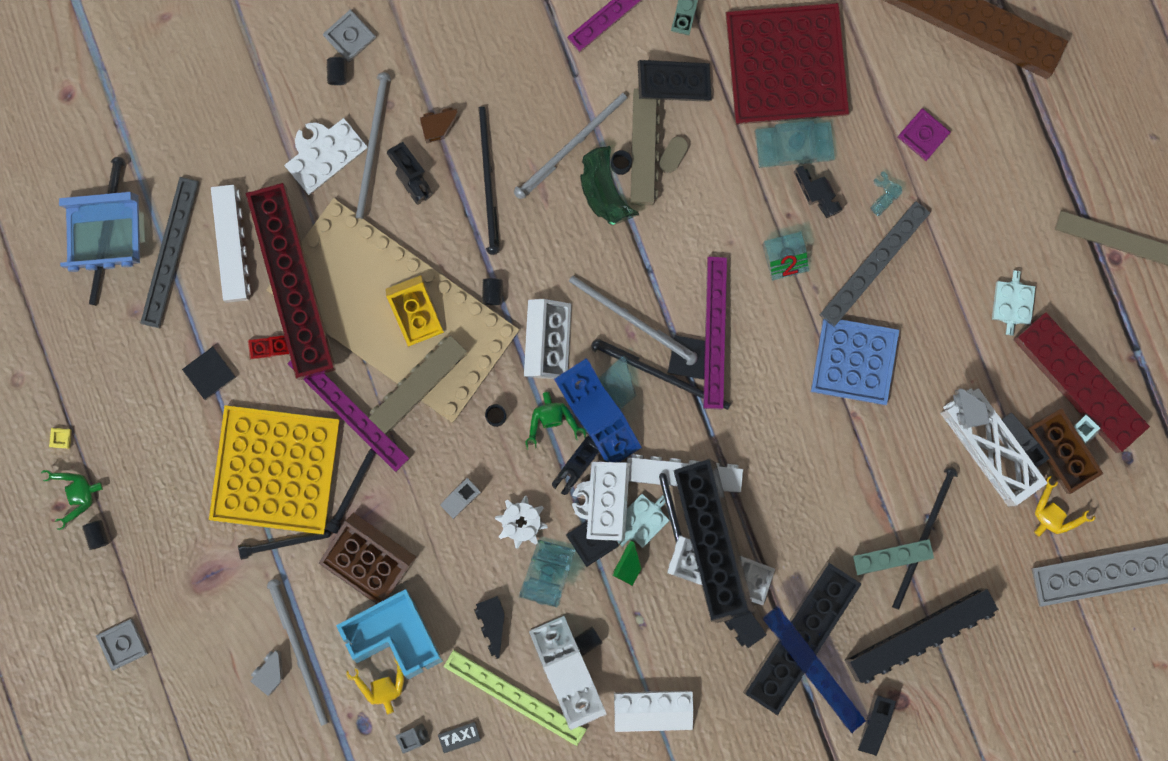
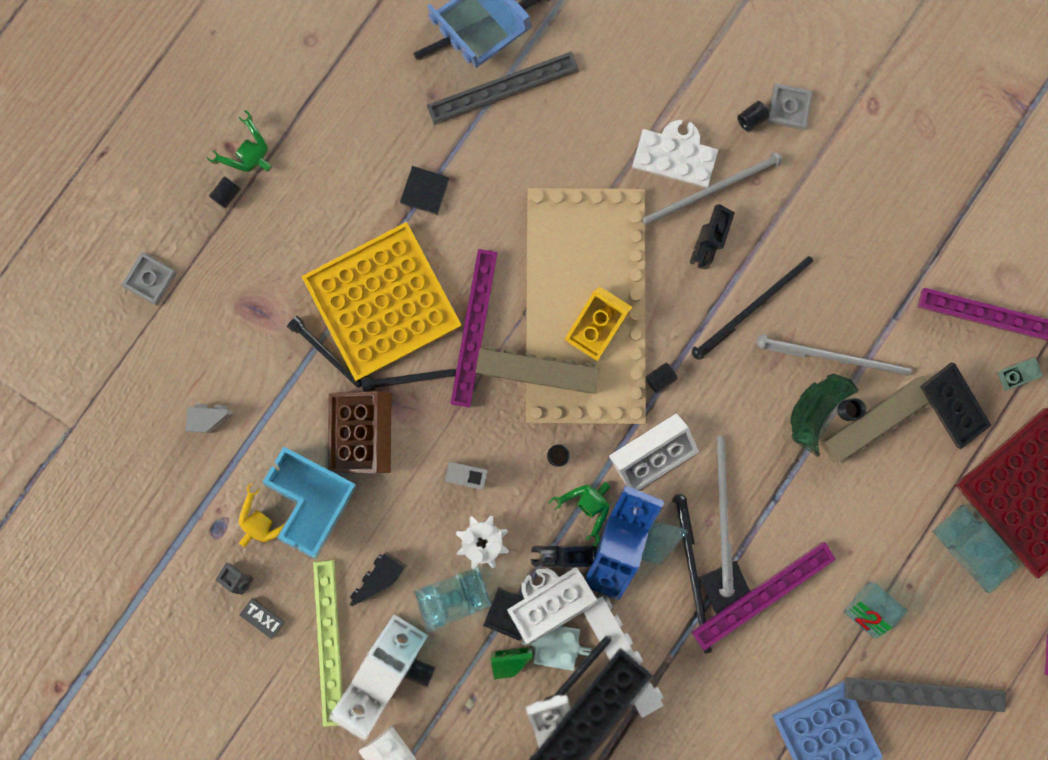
camera: 60 degrees right, 0 degrees up
light yellow tile [49,428,72,449] -> none
white brick [211,185,251,303] -> none
dark red brick [246,183,336,380] -> none
red slope [248,336,289,360] -> none
light grey bar [267,579,328,726] -> none
reddish brown slope [420,108,459,144] -> none
dark tan tile [659,137,688,173] -> none
black plate [794,165,843,218] -> none
clear light blue bar [870,171,902,216] -> none

